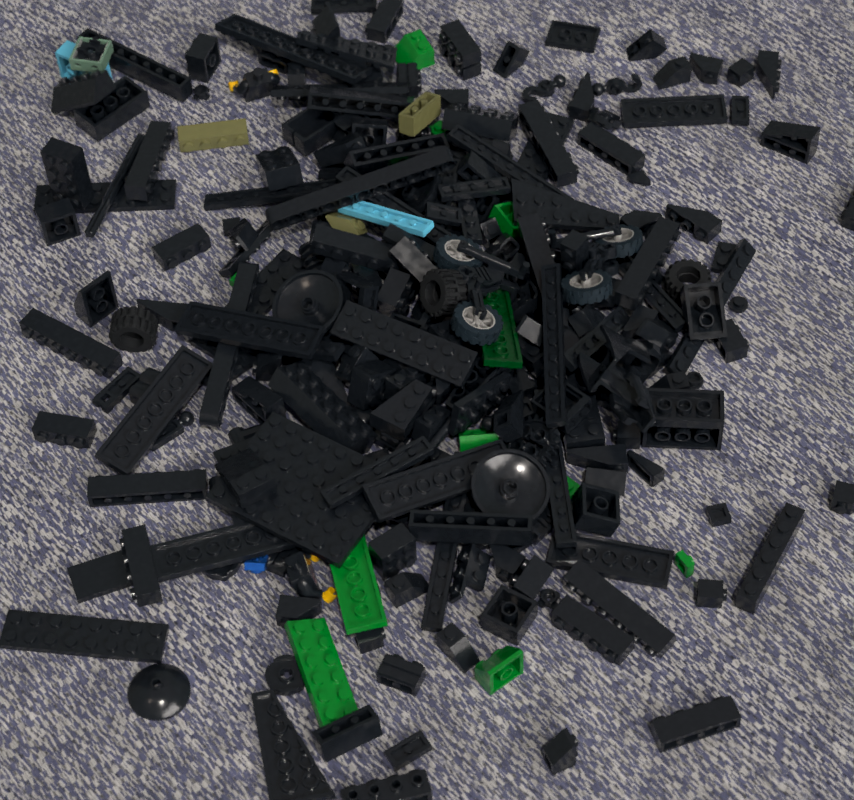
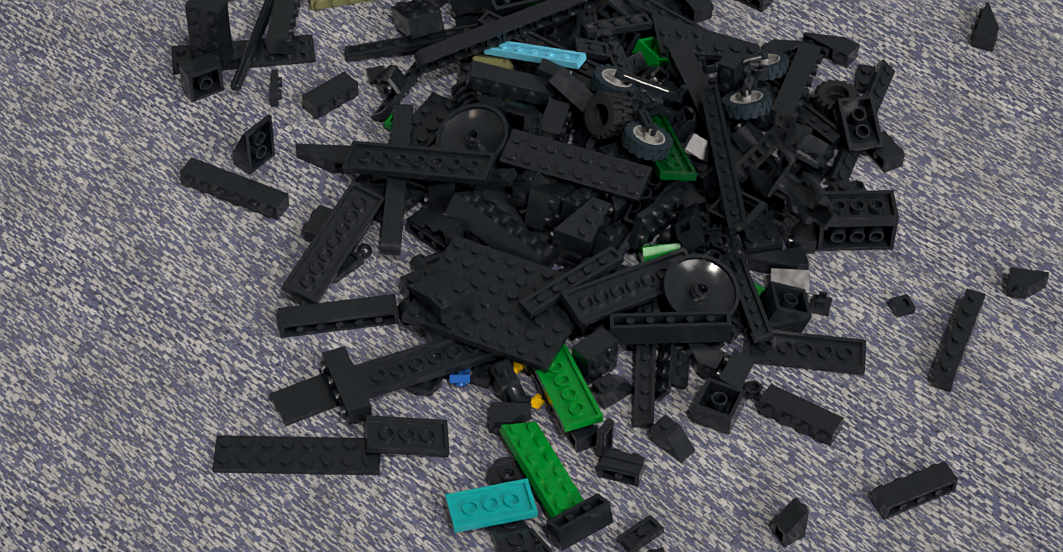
camera: 10 degrees left, 5 degrees down
black brick [32,411,97,449] -> none
black plate [92,366,140,414] -> none
black tyre [109,306,158,353] -> none
black dish [127,663,191,721] -> none
green slope [474,645,523,696] -> none
black brick [564,559,677,659] -> none
black tile [627,169,651,186] -> none
black slope [627,450,665,487] -> none
green plate [675,550,695,579] -> none
black brick [697,579,727,608] -> none
black plate [729,296,748,313] -> none
none -> black plate [270,70,283,107]
none -> black plate [365,415,450,457]
none -> teal plate [445,478,538,533]
none -> black tile [596,418,614,459]
none -> black tile [810,291,833,316]

